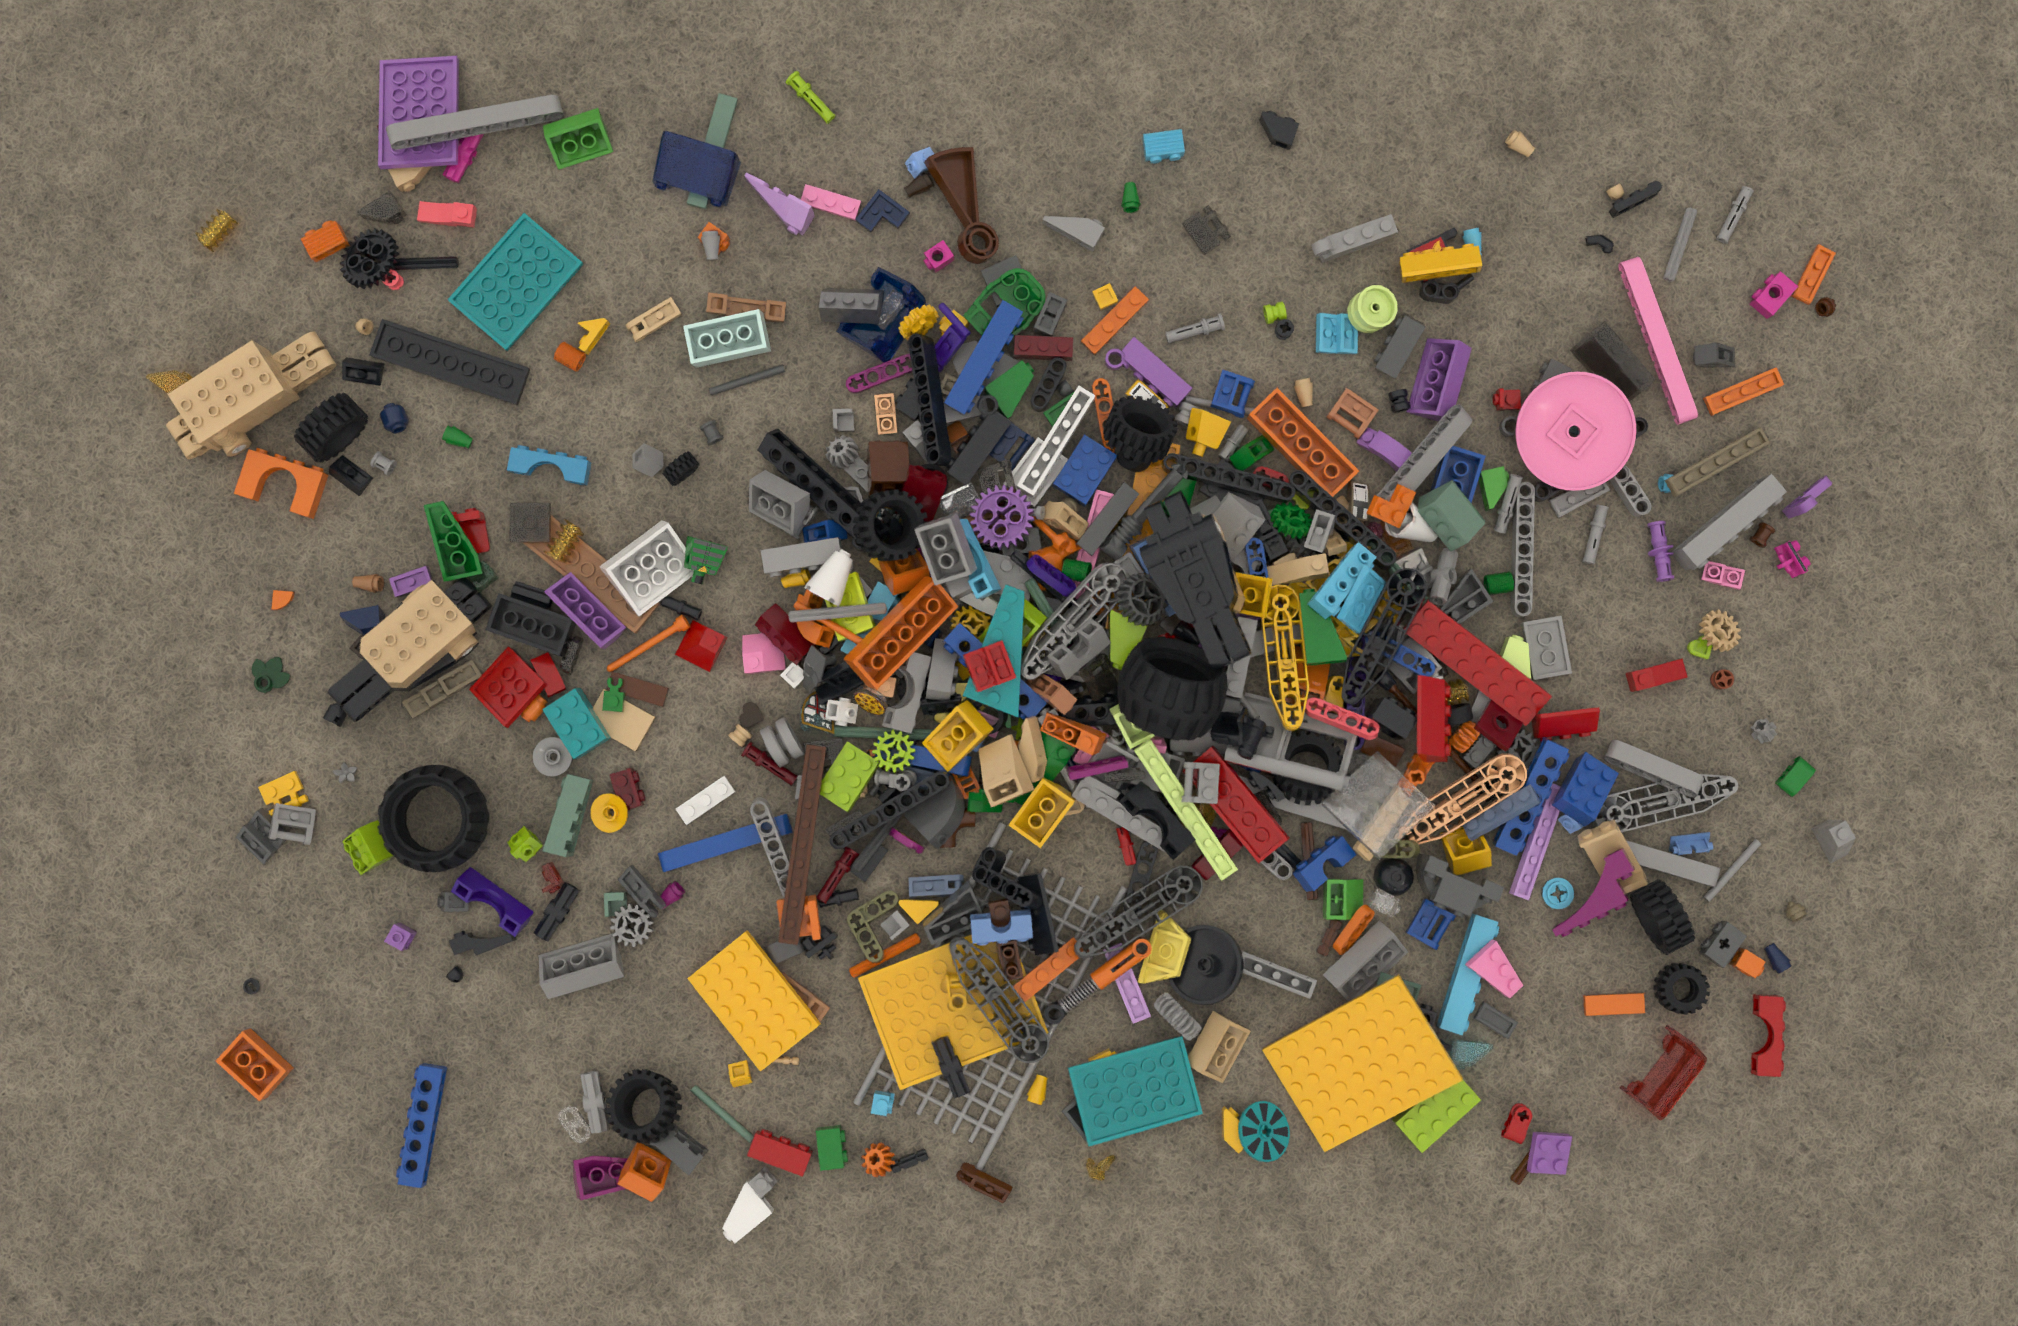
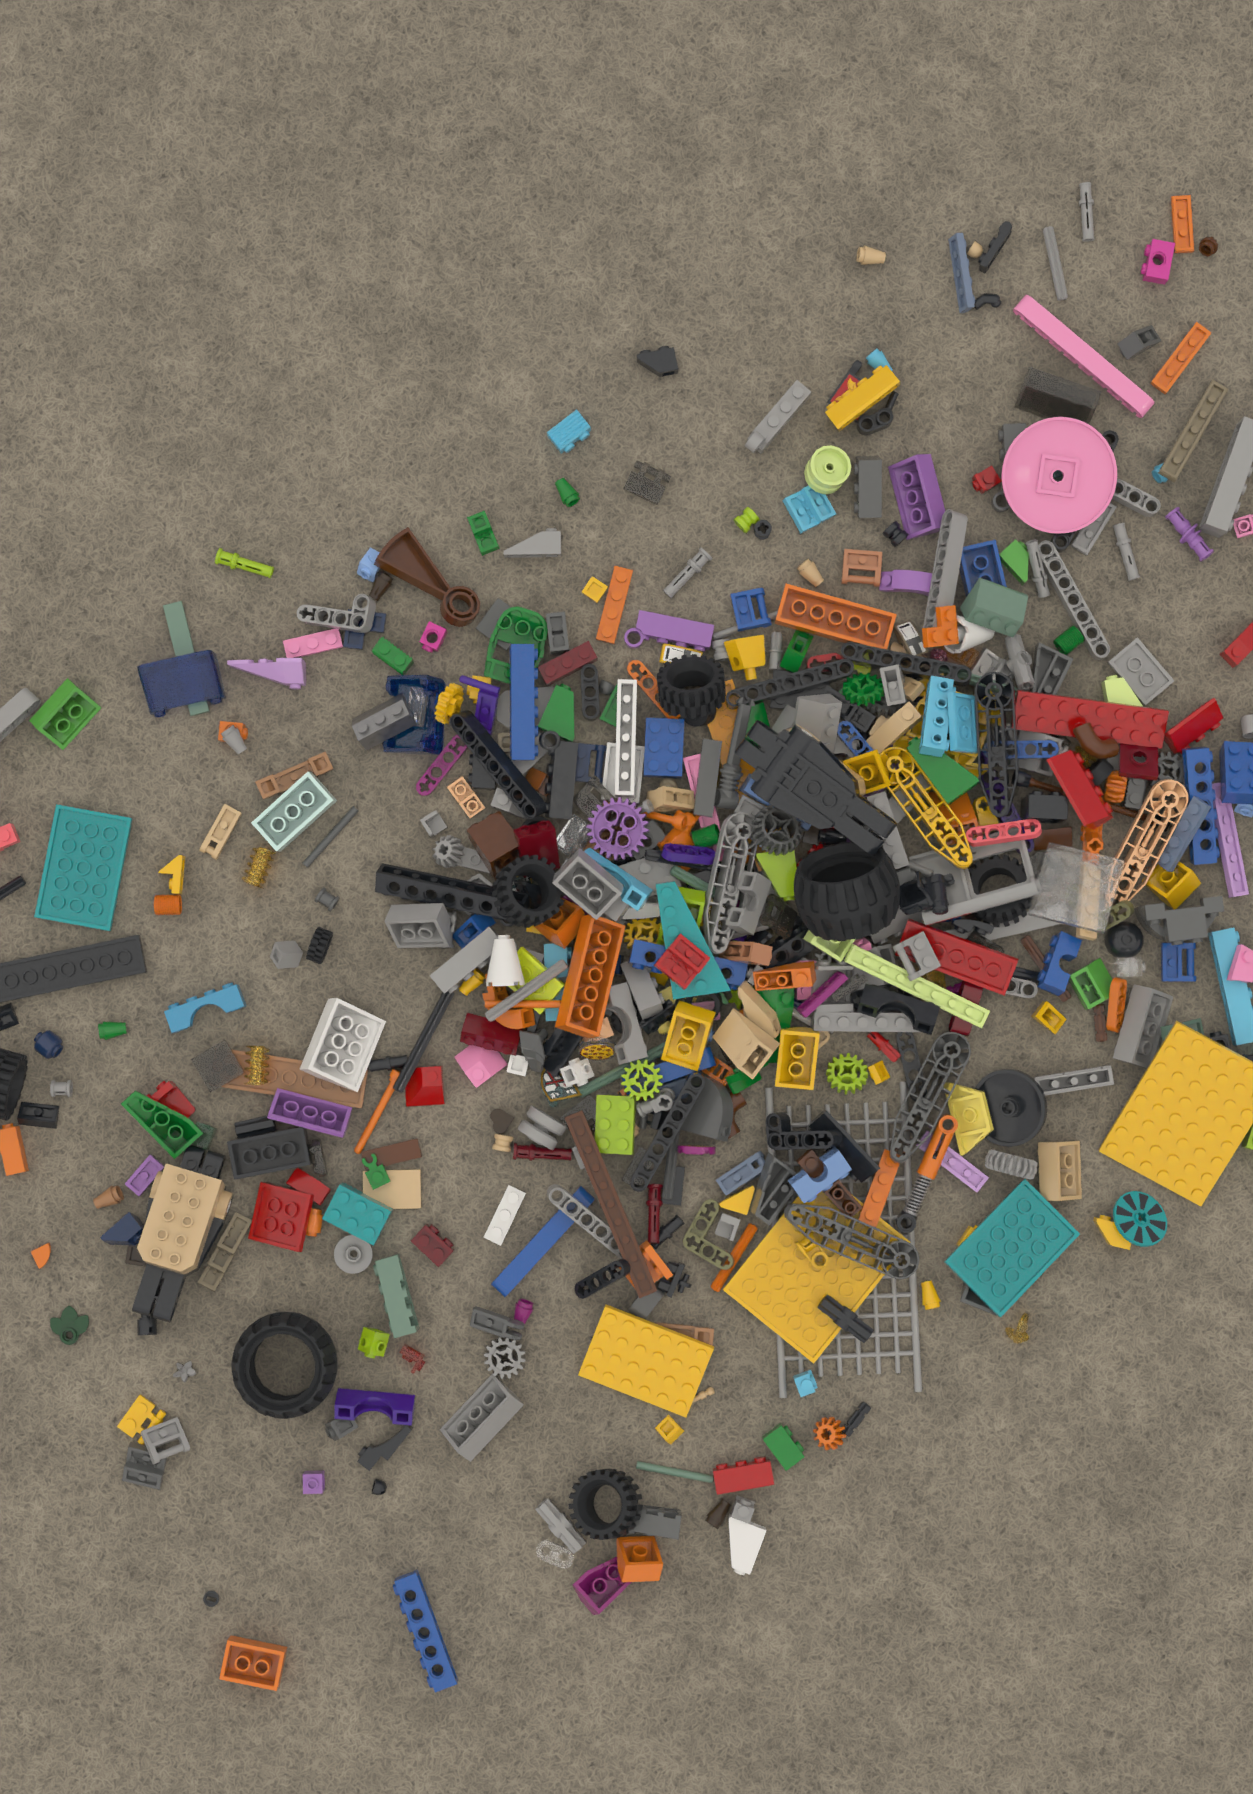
camera: 25 degrees left, 0 degrees up
lime slope [342,820,393,875] -> none
black piece [534,882,580,942] -> none
yellow dish [590,793,628,833] -> none
sand green panel [604,891,627,917] -> none
green torso [684,536,728,584] -> none
reddish brown hinge [956,1162,1013,1203] -> none
none -> clear yellow piece [241,847,276,889]
none -> light grey beam [297,594,376,633]
none -> green brick [372,637,414,676]
none -> black axle [393,991,454,1093]
none -> green slope [467,511,500,556]
none -> black beam [575,1258,630,1299]
none -> dark brown cone [705,1499,731,1529]
none -> lime gear [826,1053,868,1095]
none -> yellow plate [868,1060,890,1085]
none -> sand blue plate [948,233,975,313]
none -> yellow slope [1031,1001,1067,1034]
none -> reddish brown cylinder [1073,723,1119,759]

